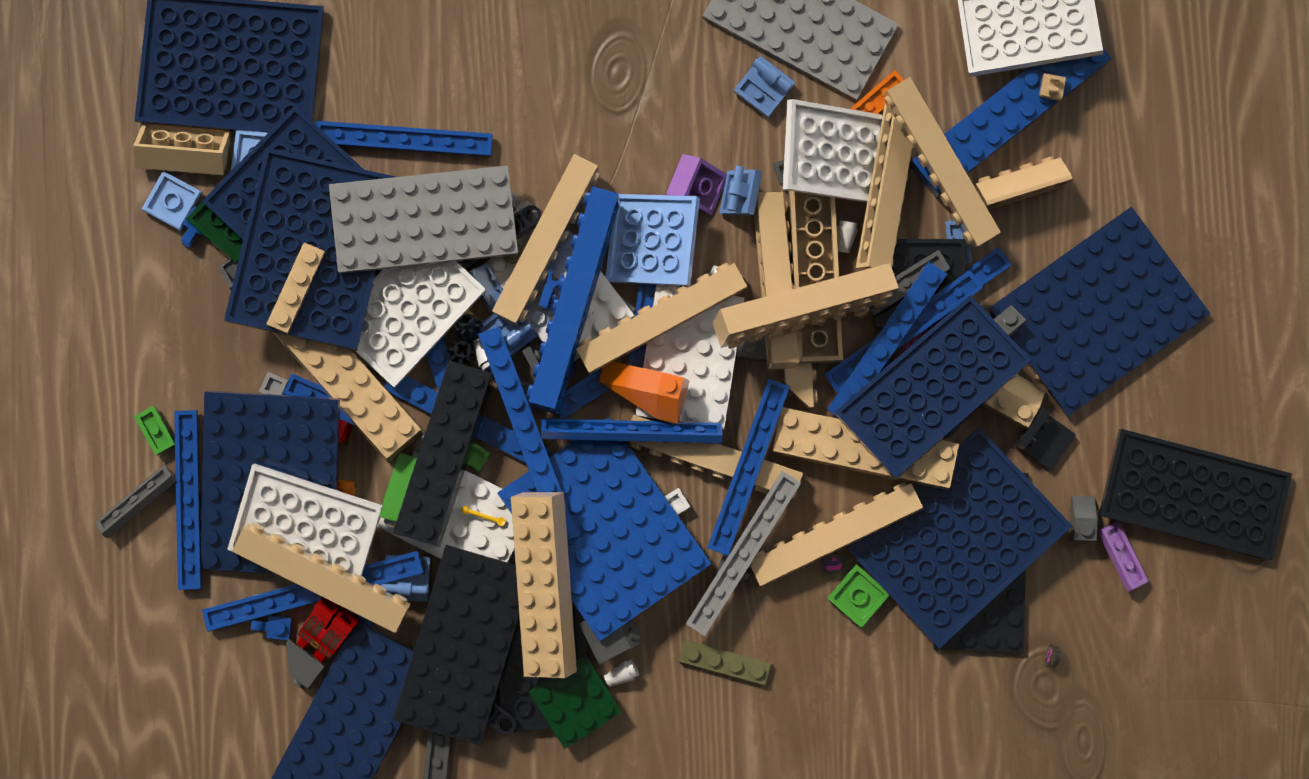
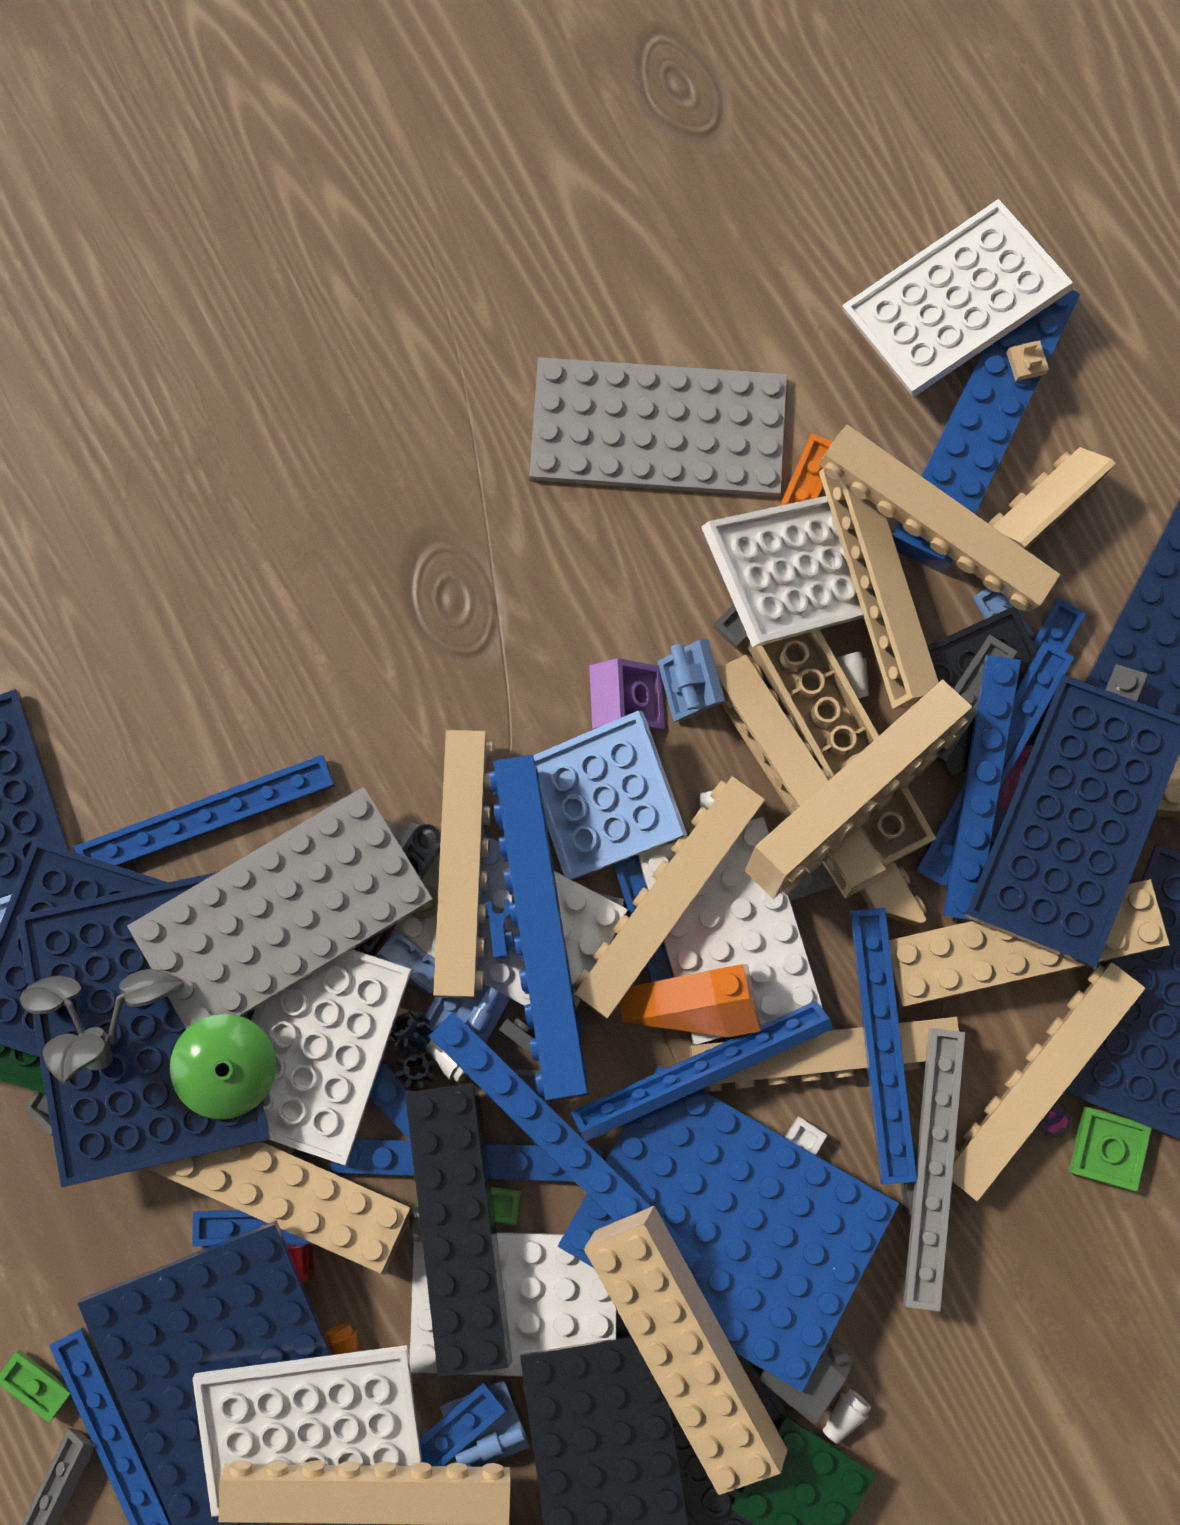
camera: 30 degrees left, 5 degrees down
light grey plate [259,372,288,395] -> none
tan plate [267,243,325,334] -> none
bright green tile [380,452,417,522] -> none
yellow hinge [461,506,506,526] -> none
blue plate [559,368,610,419] -> none
olive plate [679,640,771,685] -> none
medium blue plate [733,56,795,118] -> none
none -> dark grey plant [20,969,184,1084]
none -> bright green dish [170,1014,276,1119]

